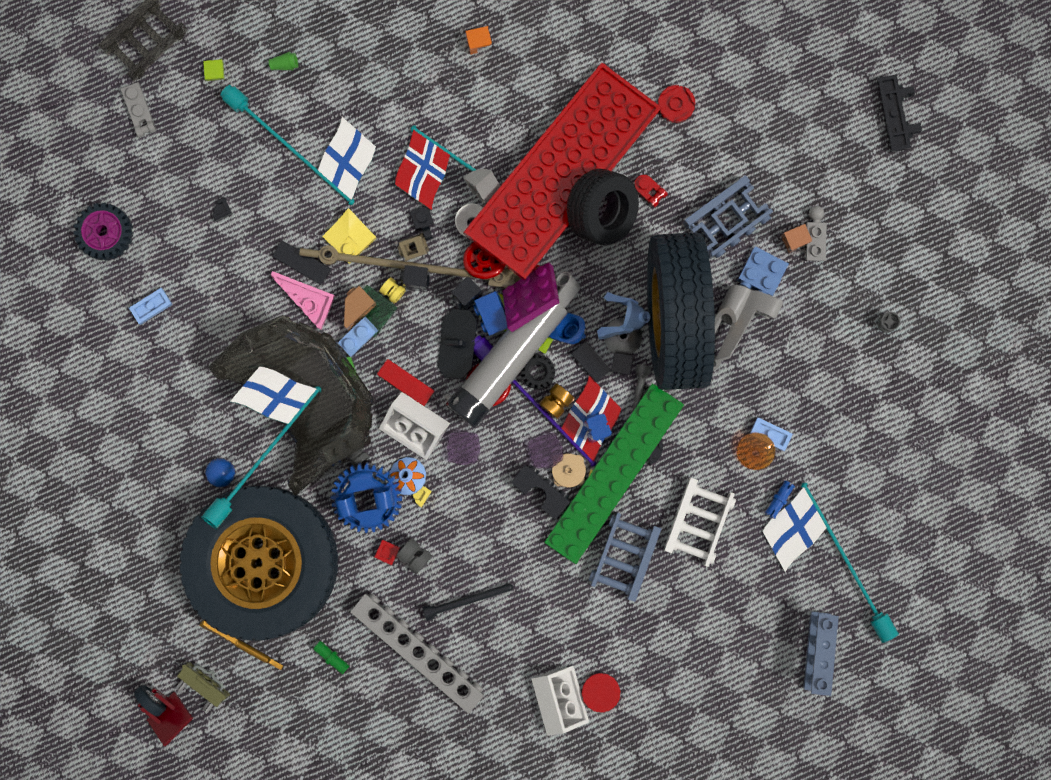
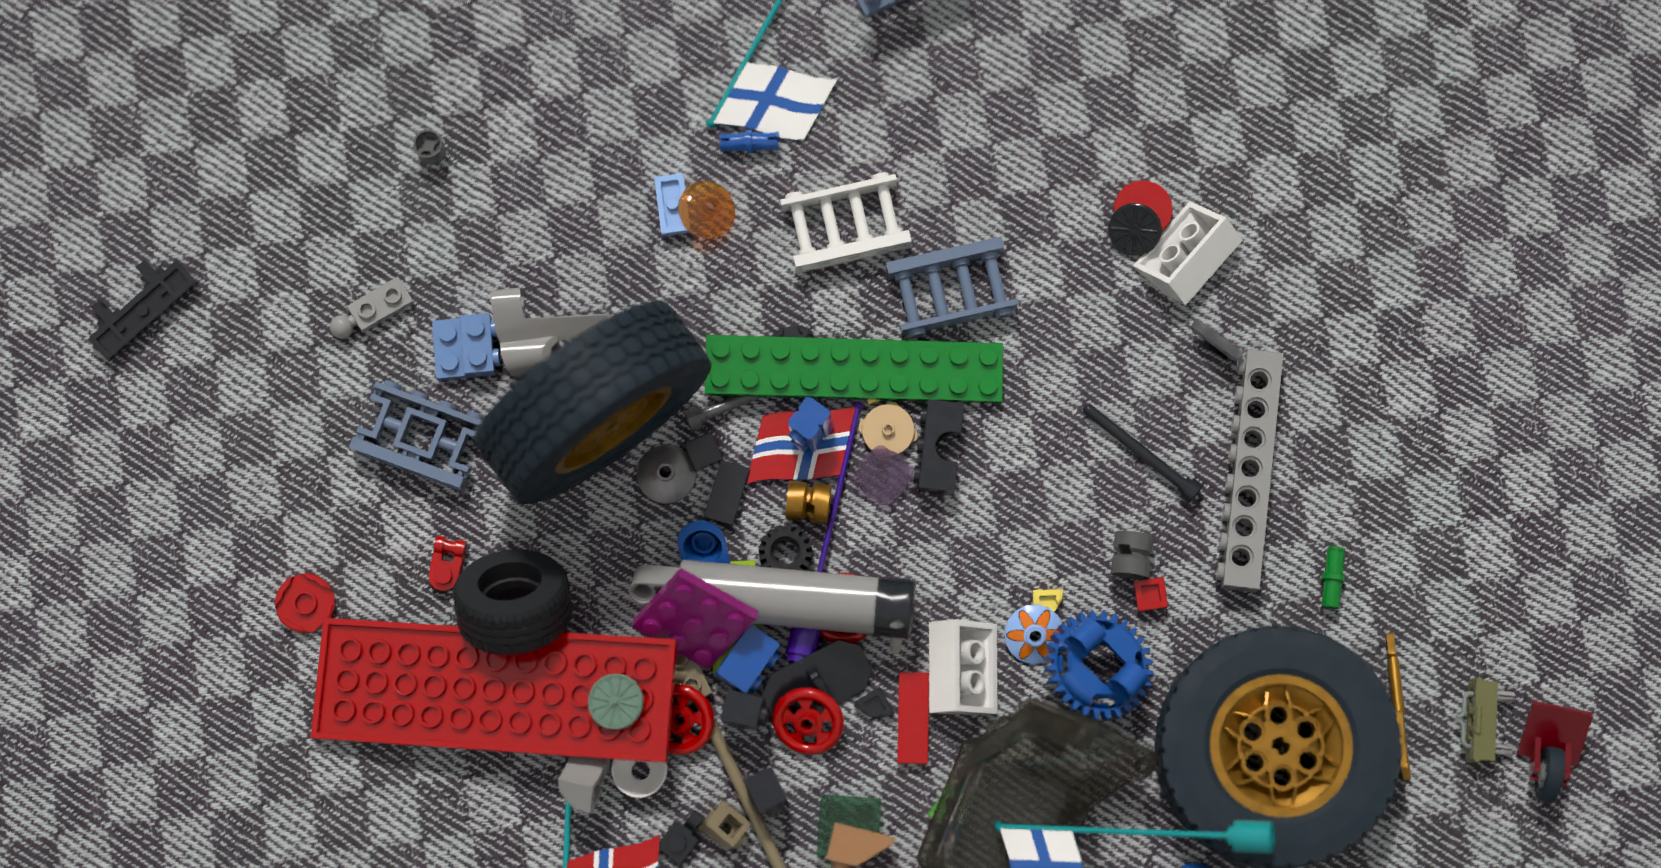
camera: 120 degrees left, 5 degrees down
light blue plate [338,317,378,357] -> none
light yellow wheel [379,277,406,304] -> none
clear purple piece [447,432,481,465] -> none
light blue piece [597,292,650,340] -> none
nougat panel [781,224,812,253] -> none
none -> sand green wheel [588,674,643,730]
none -> red plate [772,687,844,755]
none -> black tile [854,687,895,718]
none -> black wheel [1108,203,1162,256]
none -> black tile [1191,319,1244,363]

